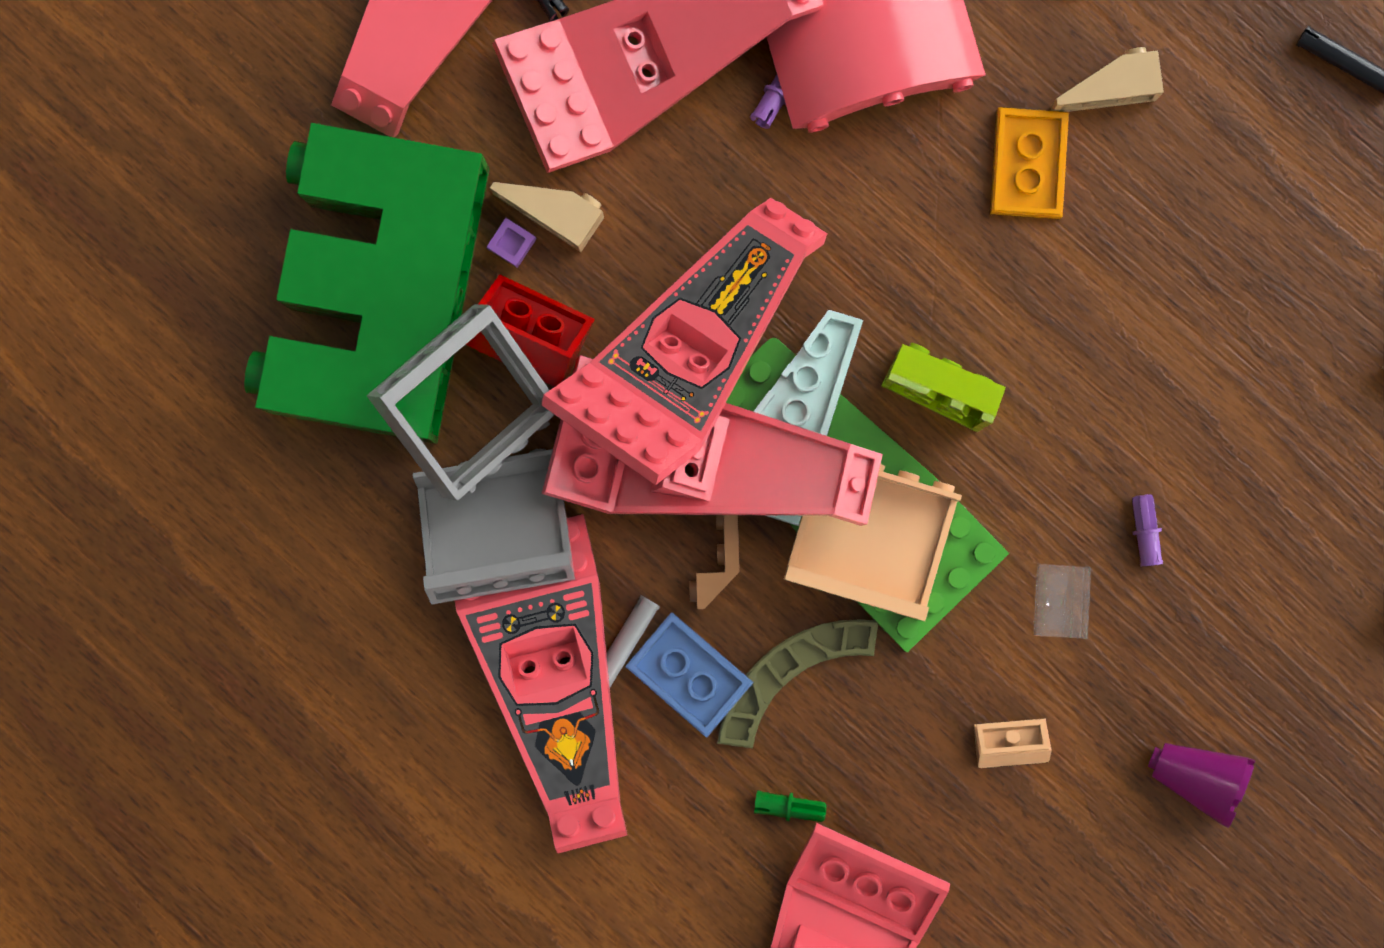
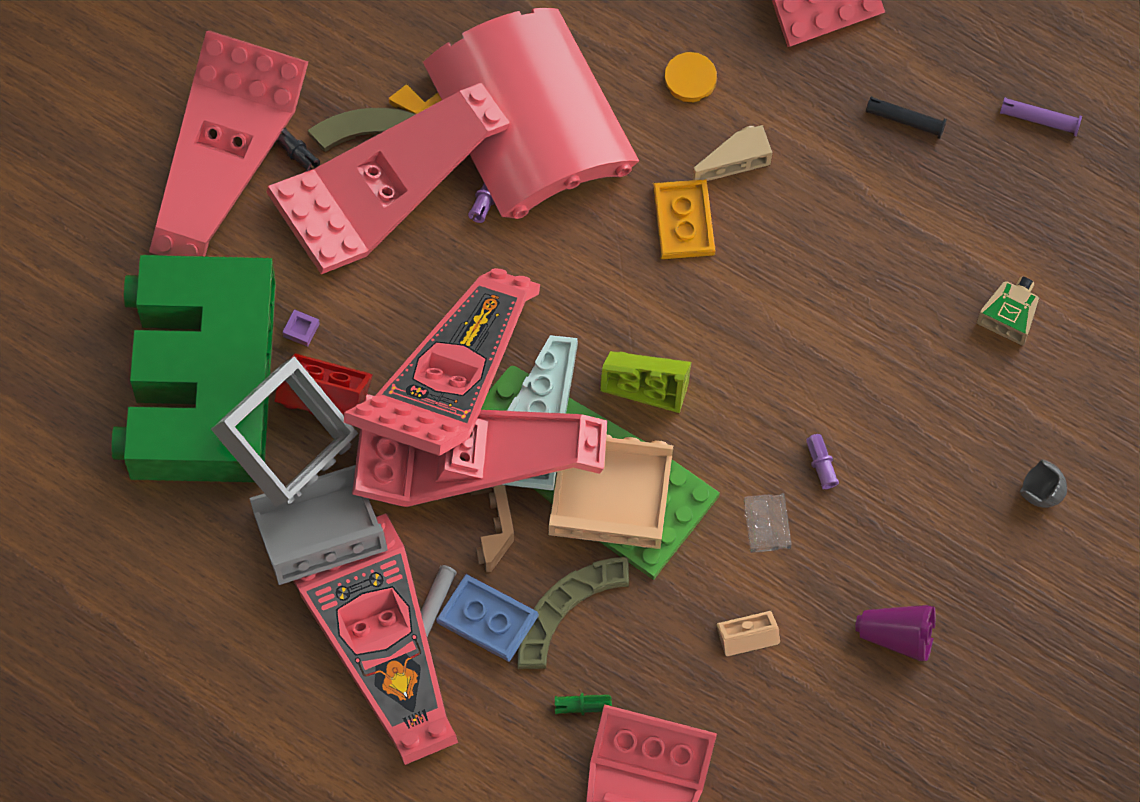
camera: 15 degrees left, 20 degrees down
tan slope [490,182,604,252] -> none

